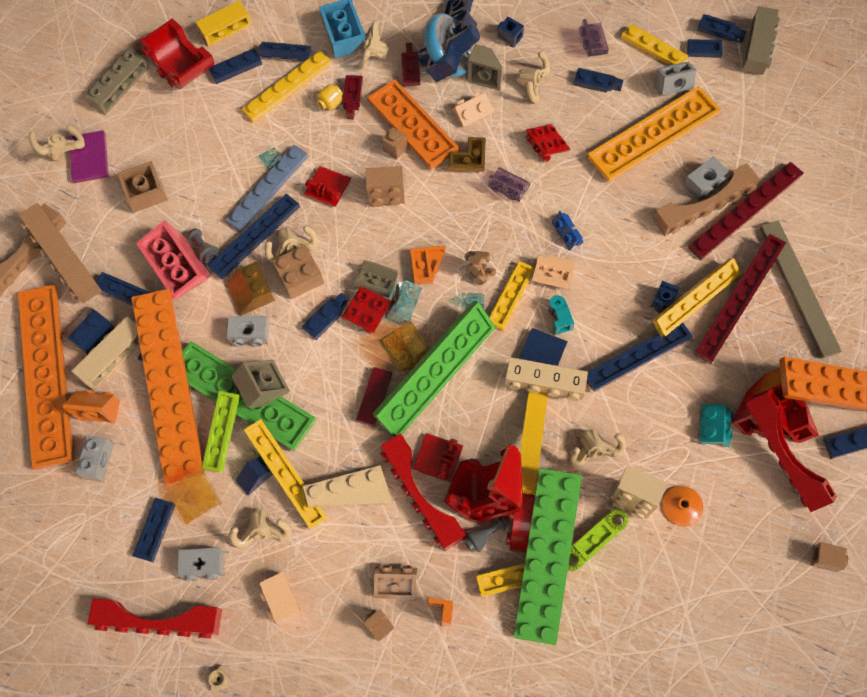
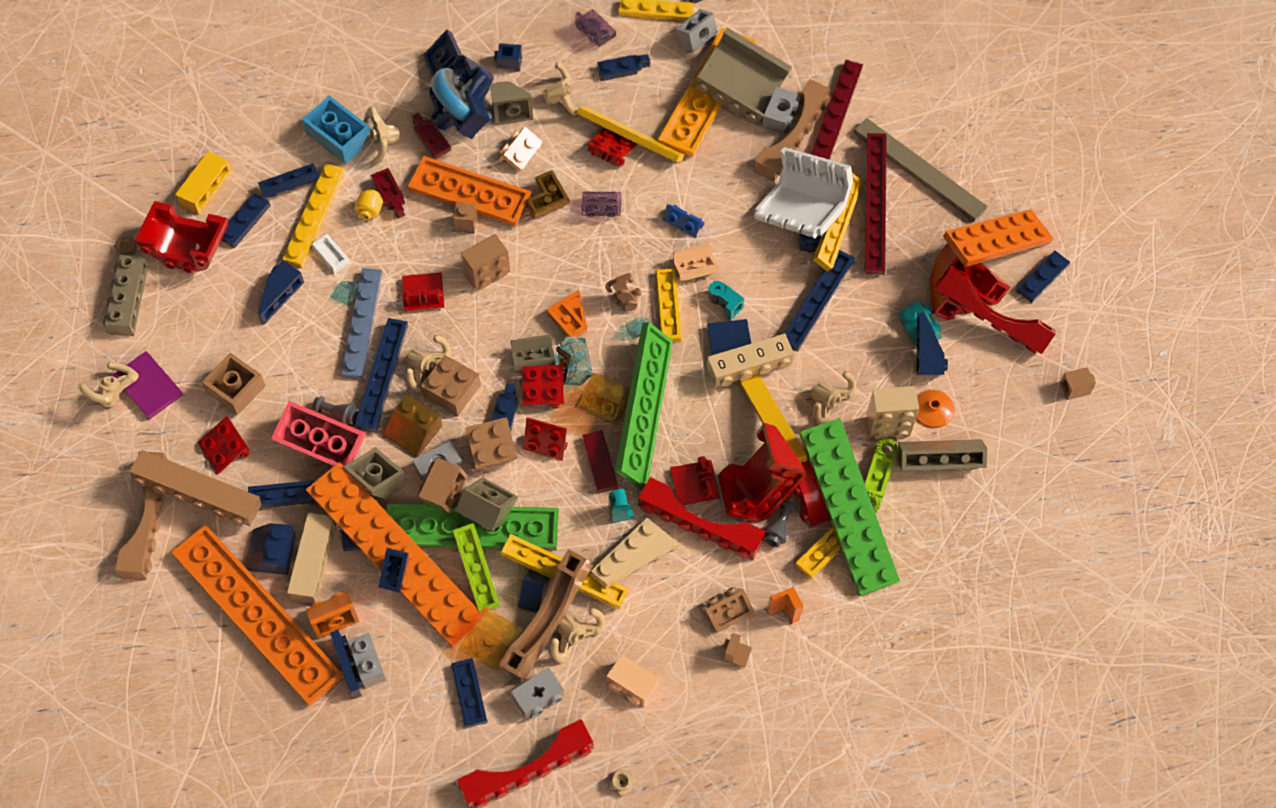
camera: 35 degrees left, 5 degrees down
none -> red hinge [198,416,249,474]
none -> dark blue slope [258,260,304,325]
none -> white tile [311,234,351,274]
none -> dark blue plate [330,630,363,699]
none -> dark tan slope [343,447,404,499]
none -> dark blue slope [378,548,409,593]
none -> medium nougat brick [418,457,468,515]
none -> medium nougat brick [465,417,517,469]
none -> medium nougat arch [499,549,593,680]
none -> red hinge [523,417,568,461]
none -> yellow tile [577,106,685,162]
none -> teal leg [608,489,634,523]
none -> dark tan panel [692,27,792,125]
none -> white hinge [754,147,853,238]
none -> dark tan brick [898,439,987,471]
none -> dark blue slope [916,312,948,375]

